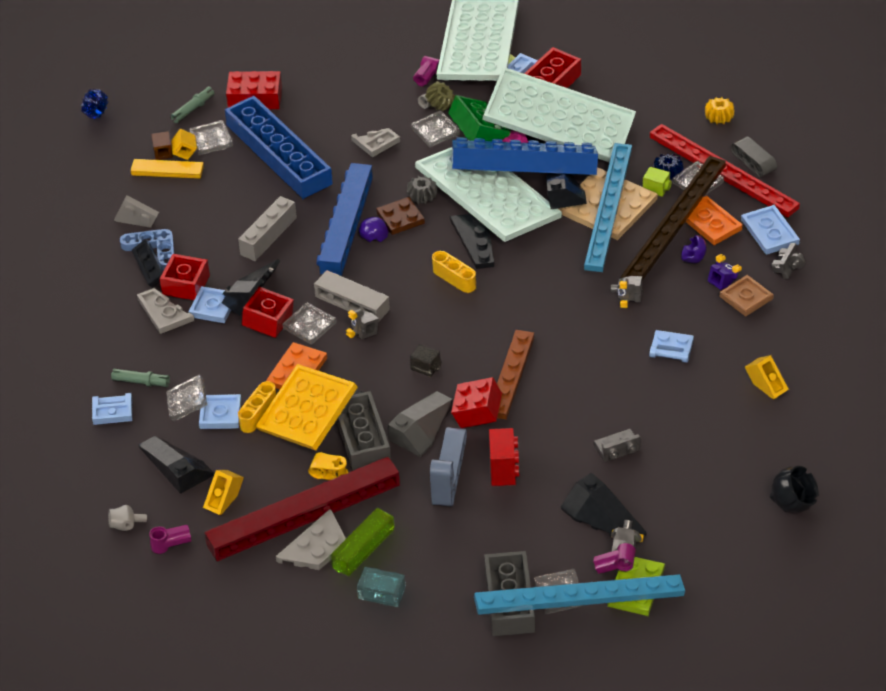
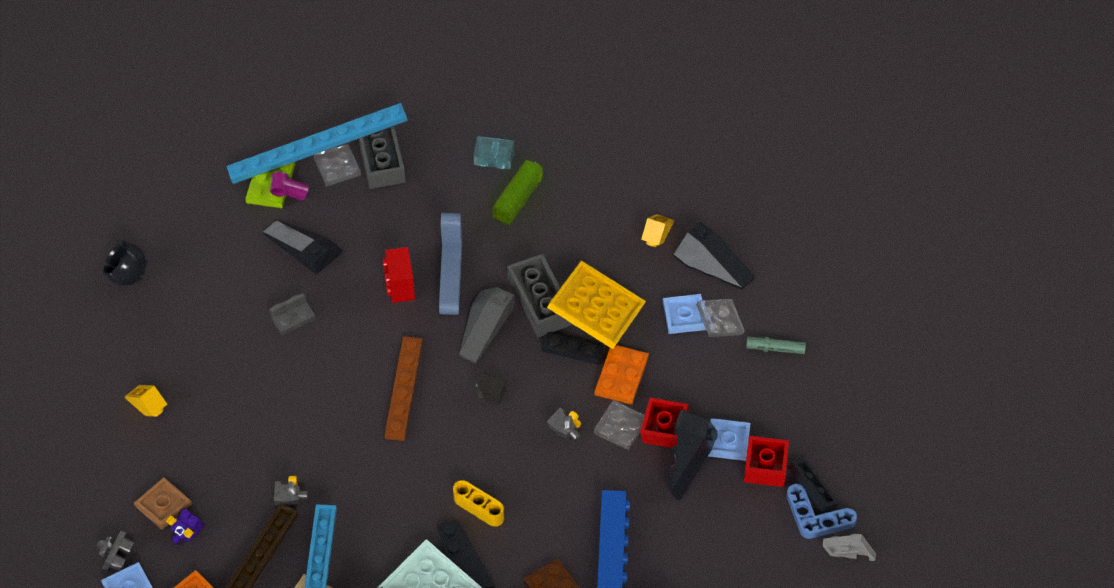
camera: 170 degrees right, 10 degrees up
light blue plate [92,393,133,425] -> none
light grey piece [108,505,147,531] -> none
light grey wing [137,288,194,334] -> none
magenta piece [149,524,191,554] -> none
dark red brick [205,457,400,562] -> none
light grey brick [238,196,297,261] -> none
yellow beam [238,381,276,433] -> none
light grey wing [276,509,347,570] -> none
yellow piece [308,452,349,480] -> none
light grey brick [314,270,390,321] -> none
dark purple hair [359,217,389,242] -> none
red brick [451,377,502,428] -> none
flat silver piece [611,520,644,551] -> none
light blue plate [649,330,694,363] -> none
dark purple hair [681,235,707,264] -> none

